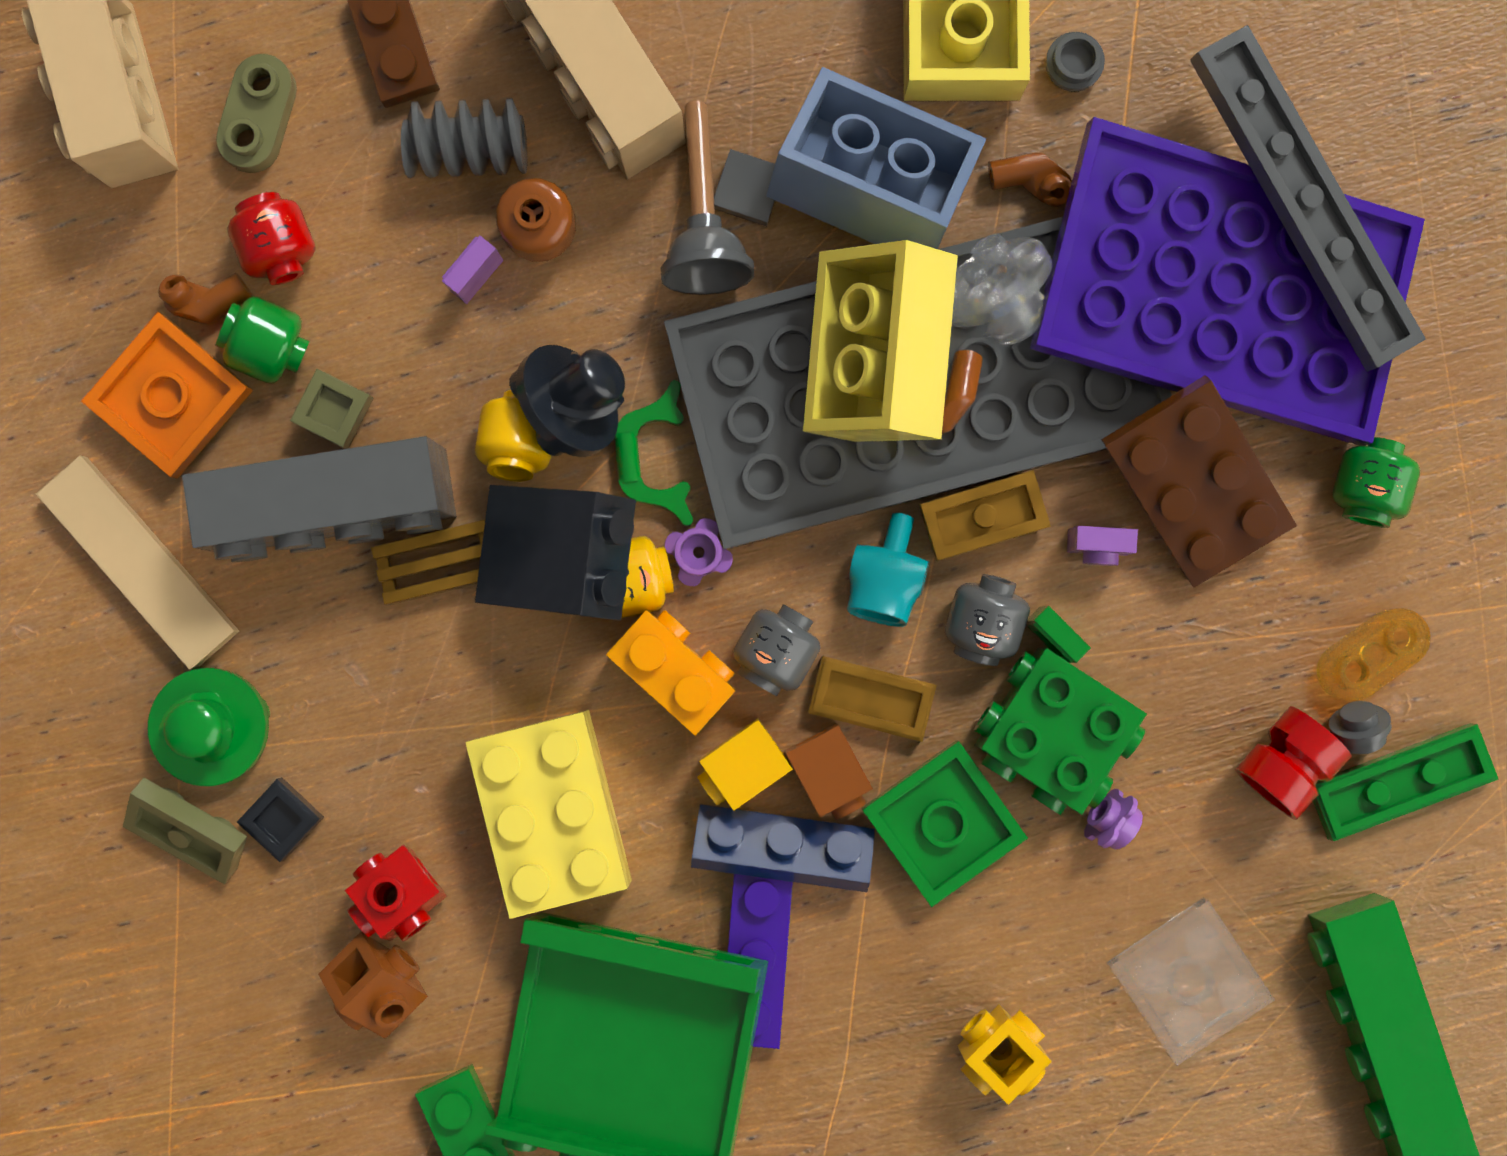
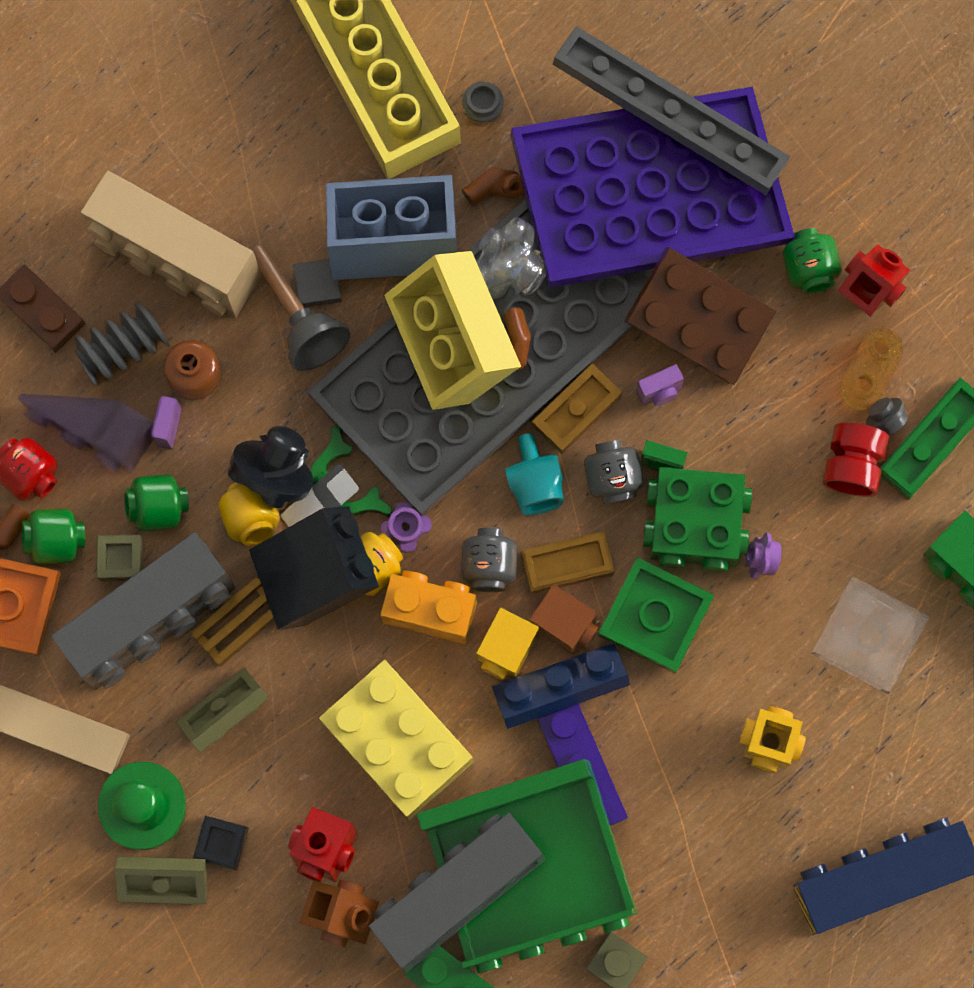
camera: 25 degrees left, 10 degrees down
none -> clear purple slope [18,393,154,473]
none -> green head [124,474,189,532]
none -> olive plate [176,667,269,752]
none -> white sticker [281,464,359,527]
none -> dark grey brick [369,813,546,972]
none -> red brick [837,244,911,317]

